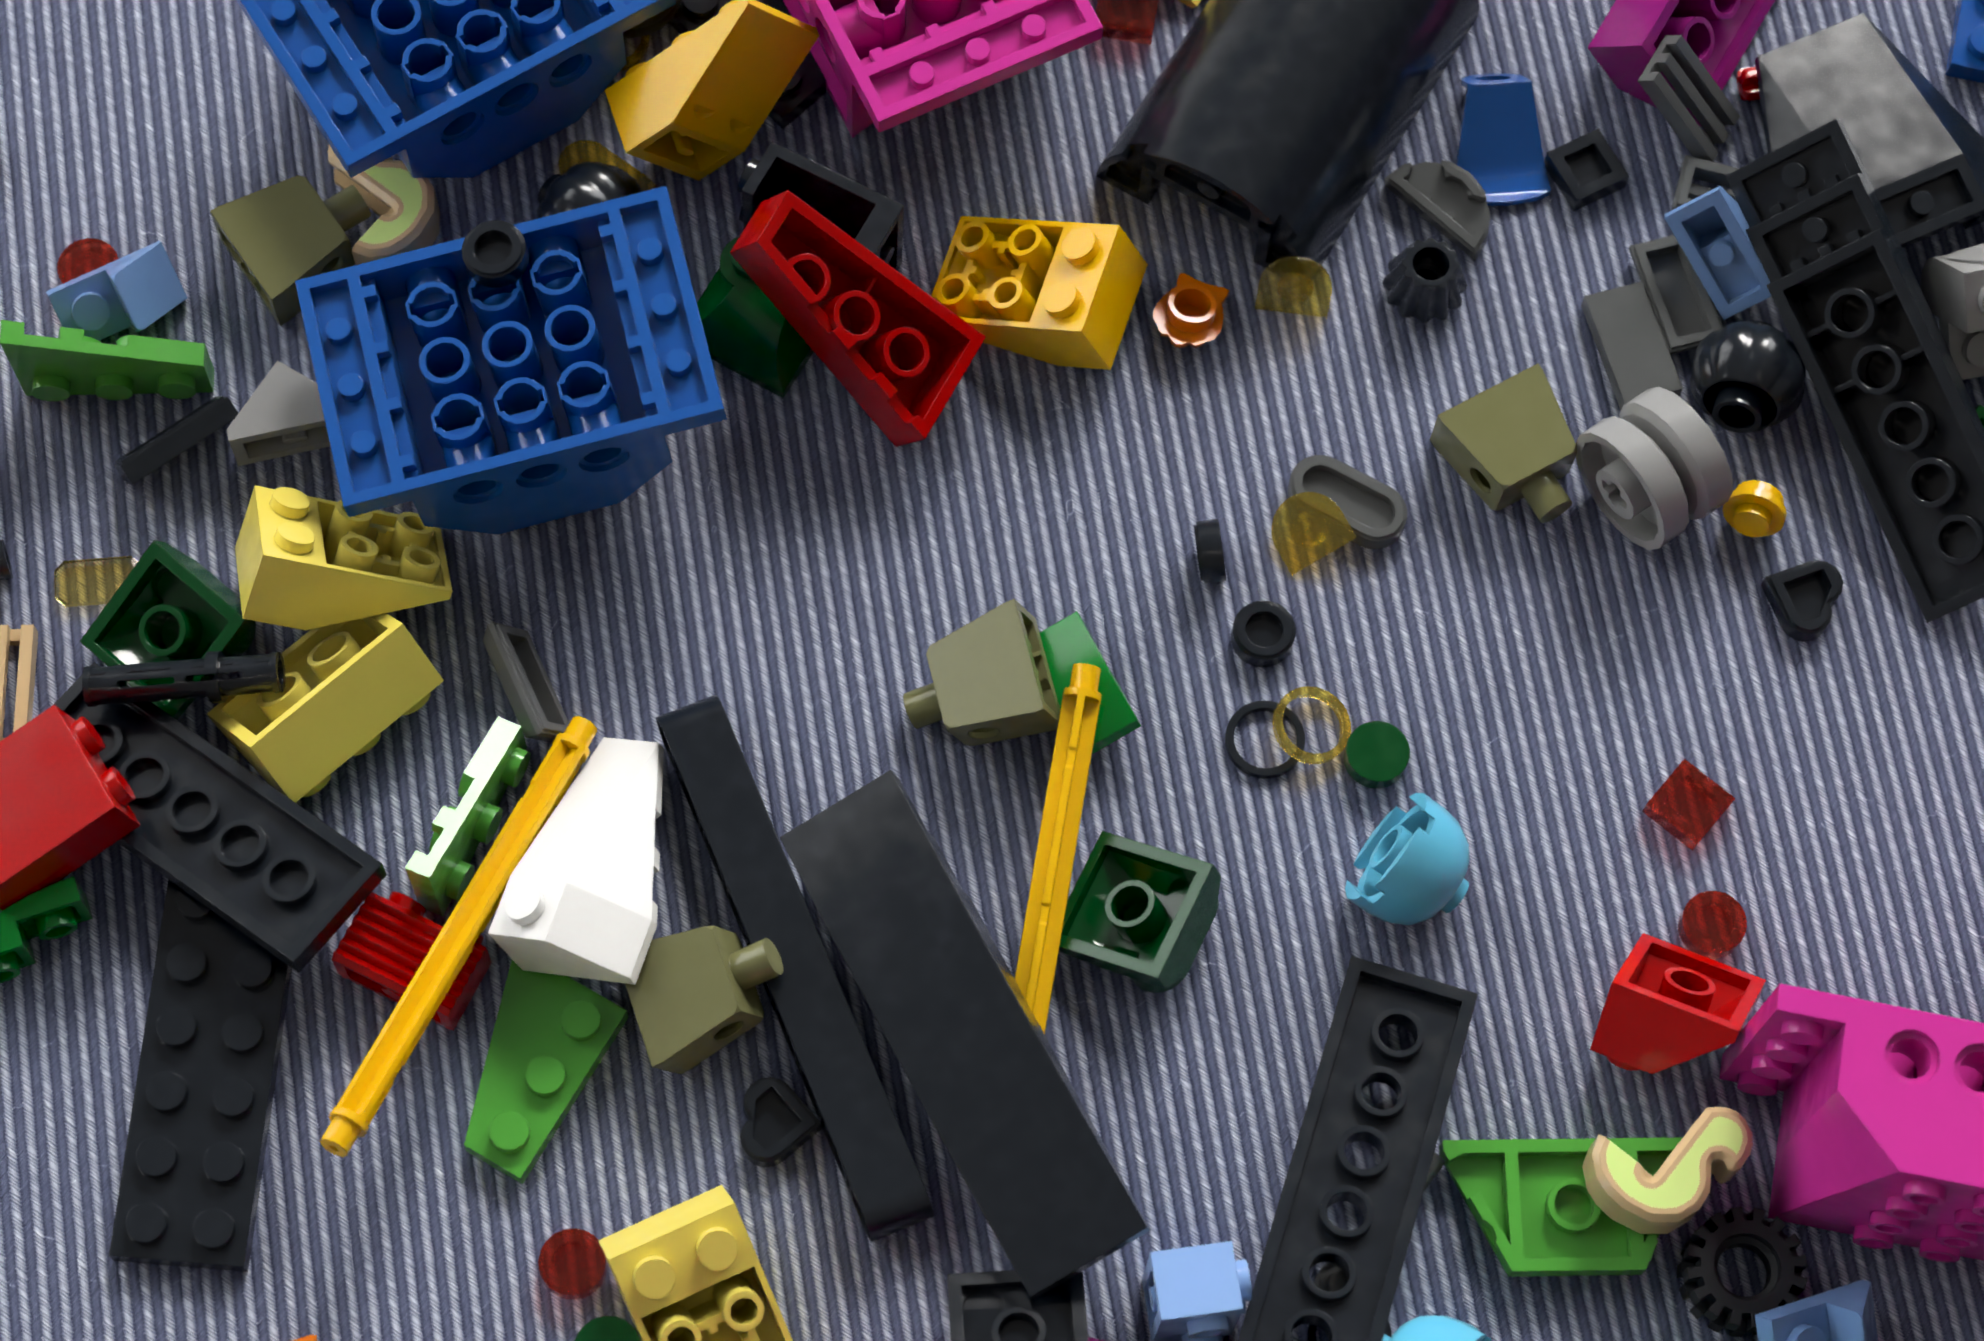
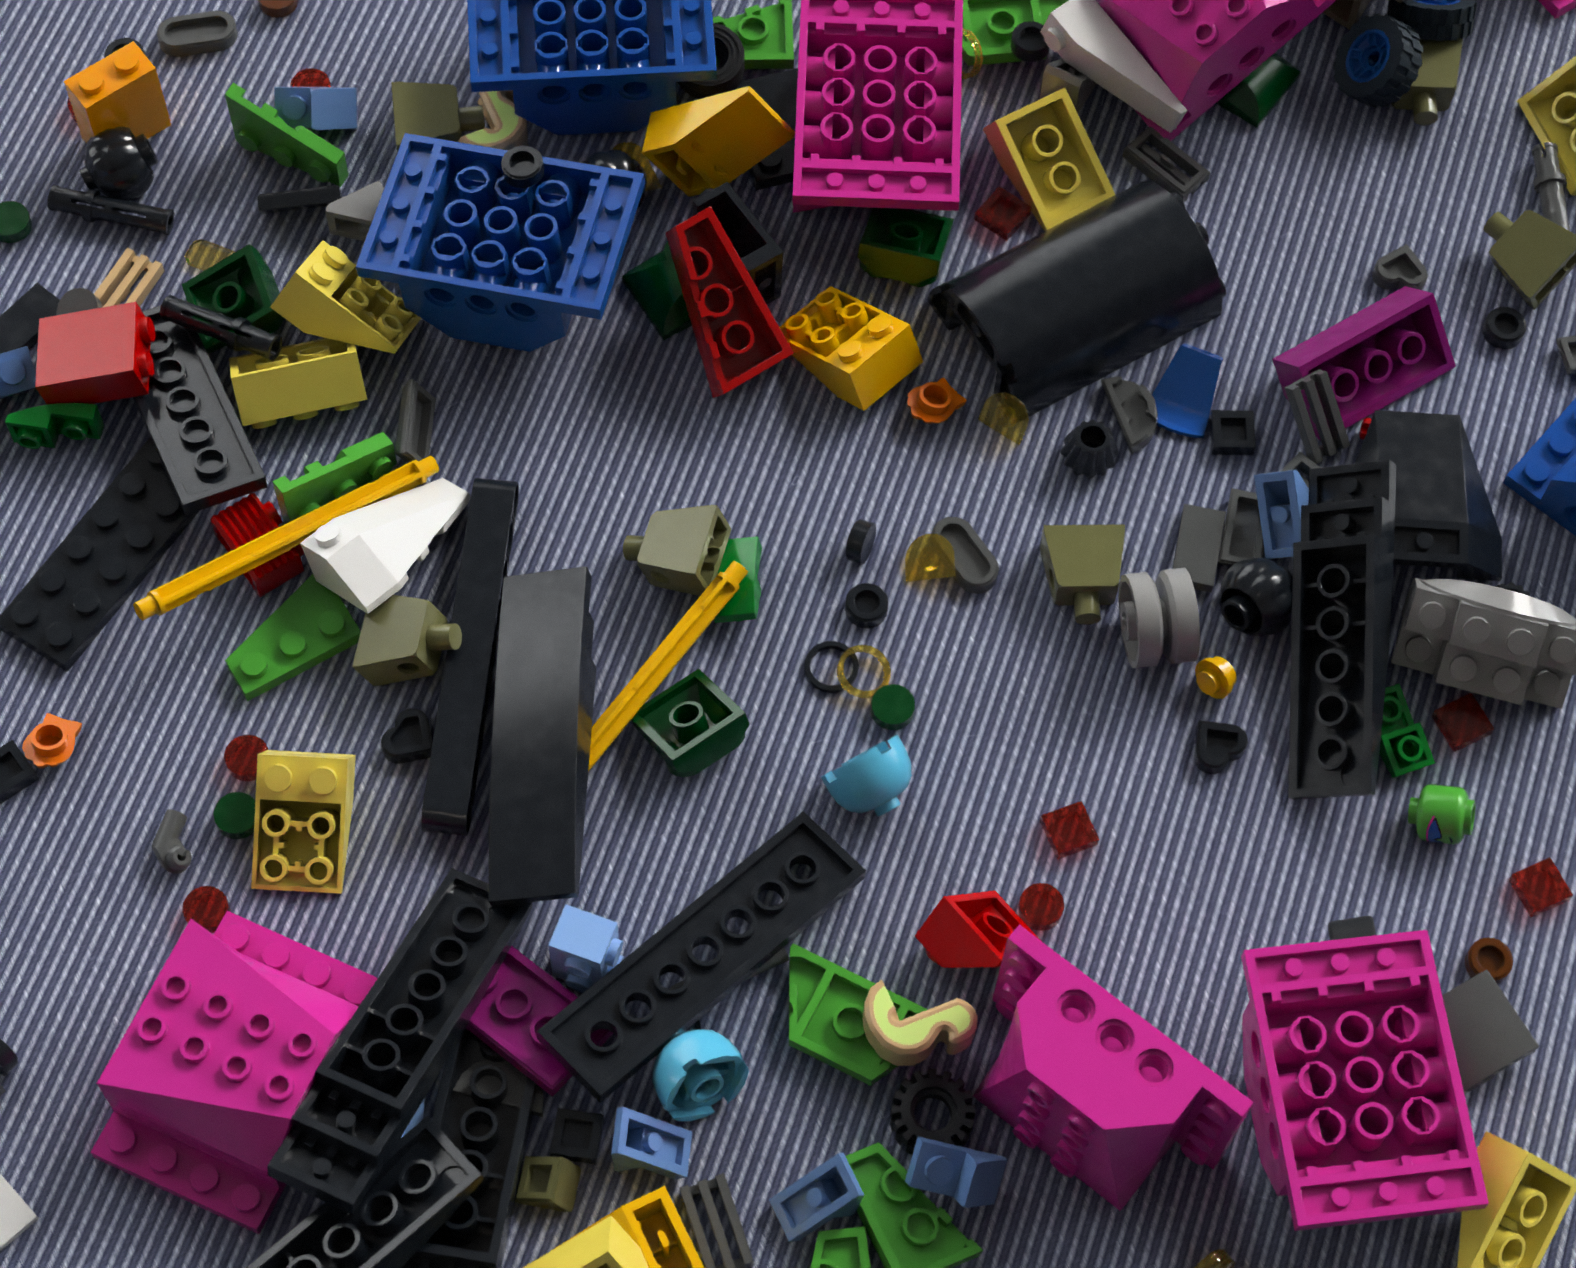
camera: 30 degrees right, 5 degrees down
none -> dark green slope [858,208,954,287]

